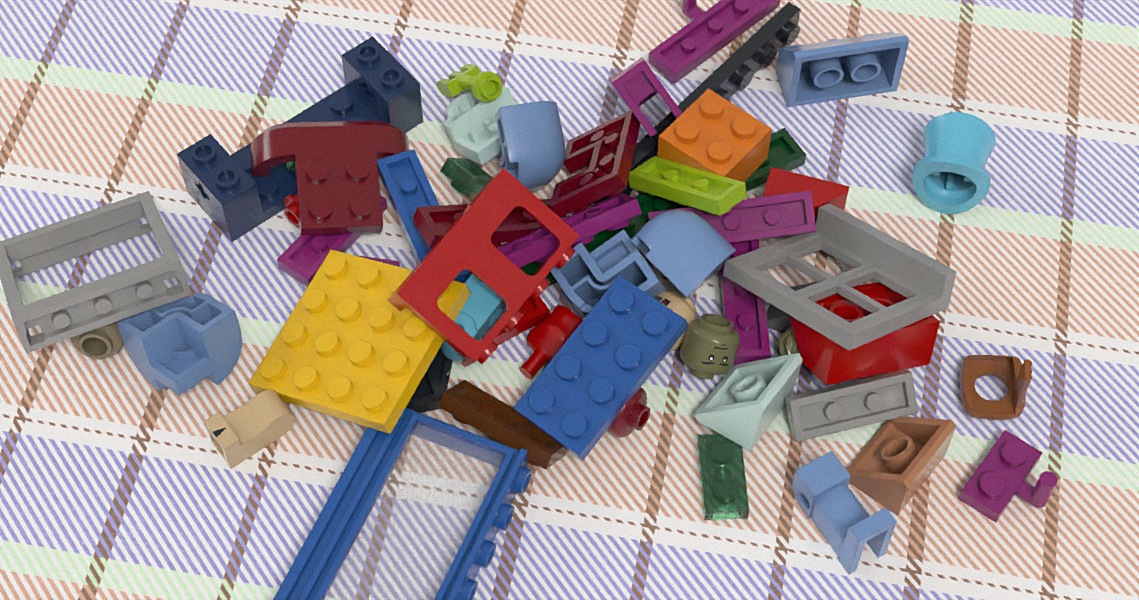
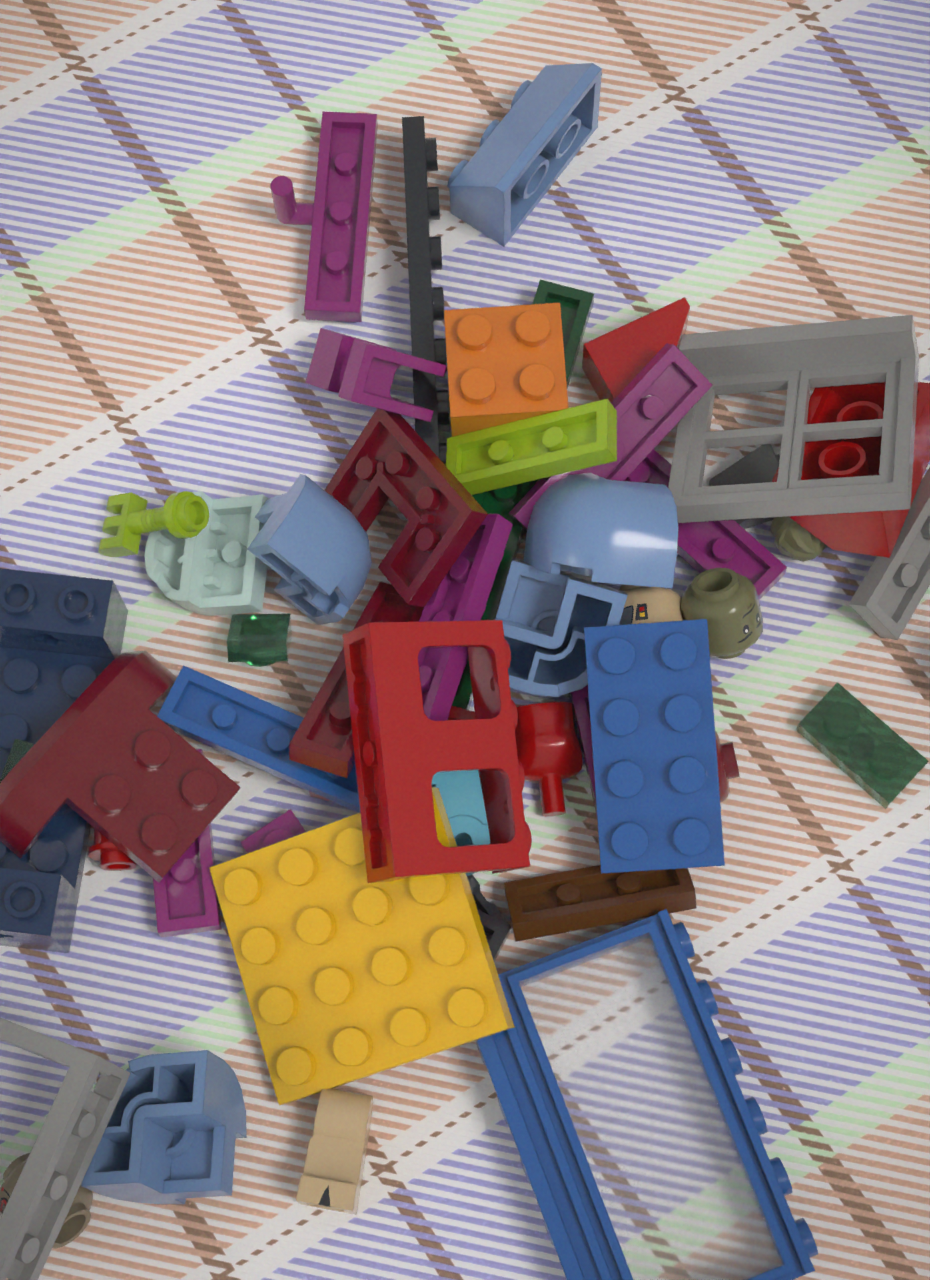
camera: 40 degrees left, 15 degrees up
light aqua slope [694,353,803,451] -> none
medium azure hat [912,112,996,214] -> none

